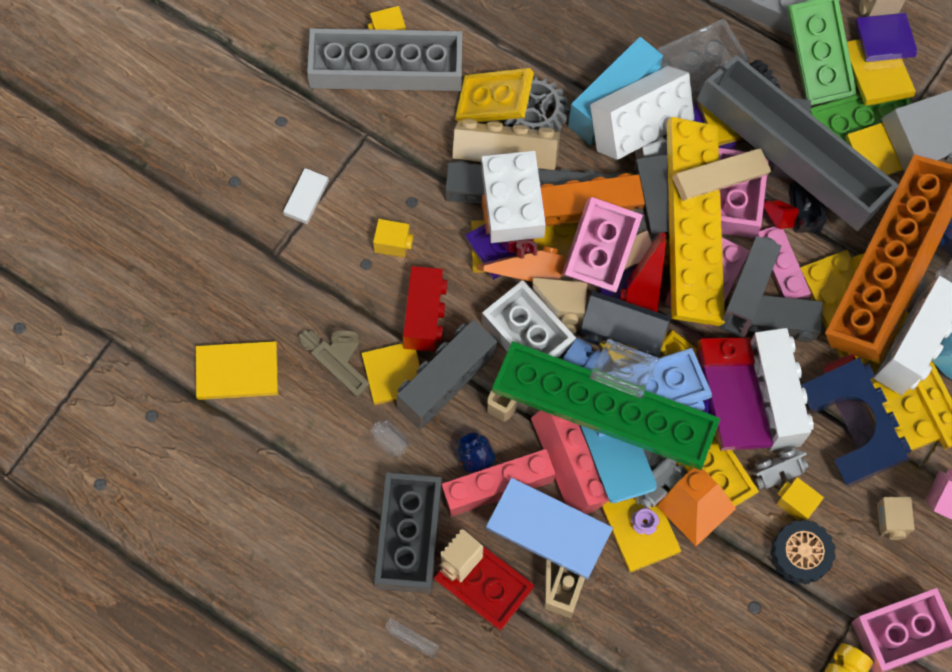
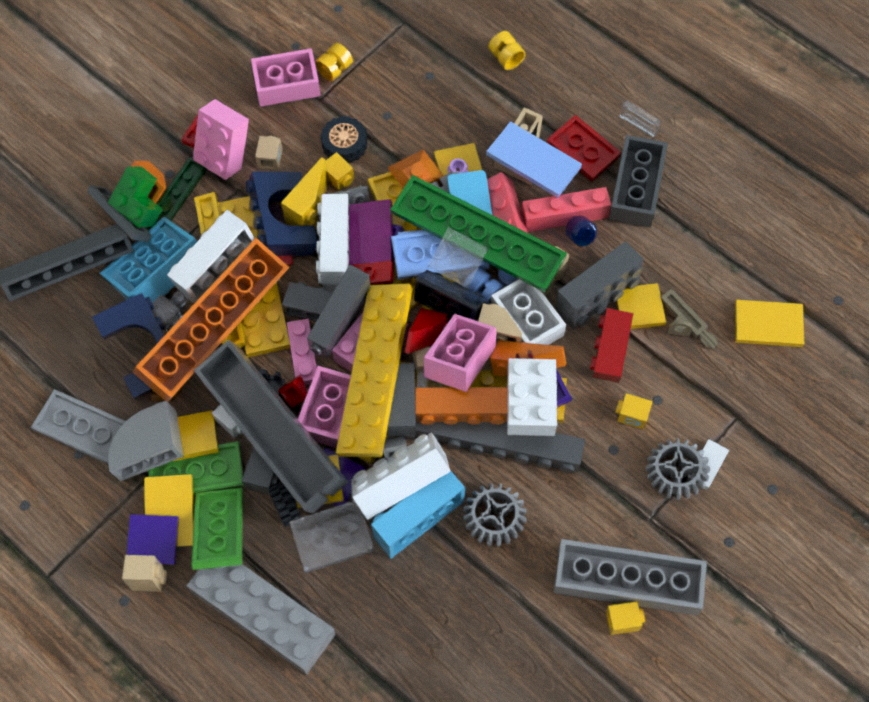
camera: 170 degrees left, 5 degrees down
clear brick [370,419,411,459] -> none
tan brick [440,530,483,582] -> none
tan brick [453,119,560,170] -> none
yellow tile [455,68,534,122] -> none
tan tile [672,148,771,201] -> none
none -> yellow slope [281,157,328,229]
none -> light grey gear [646,438,710,500]

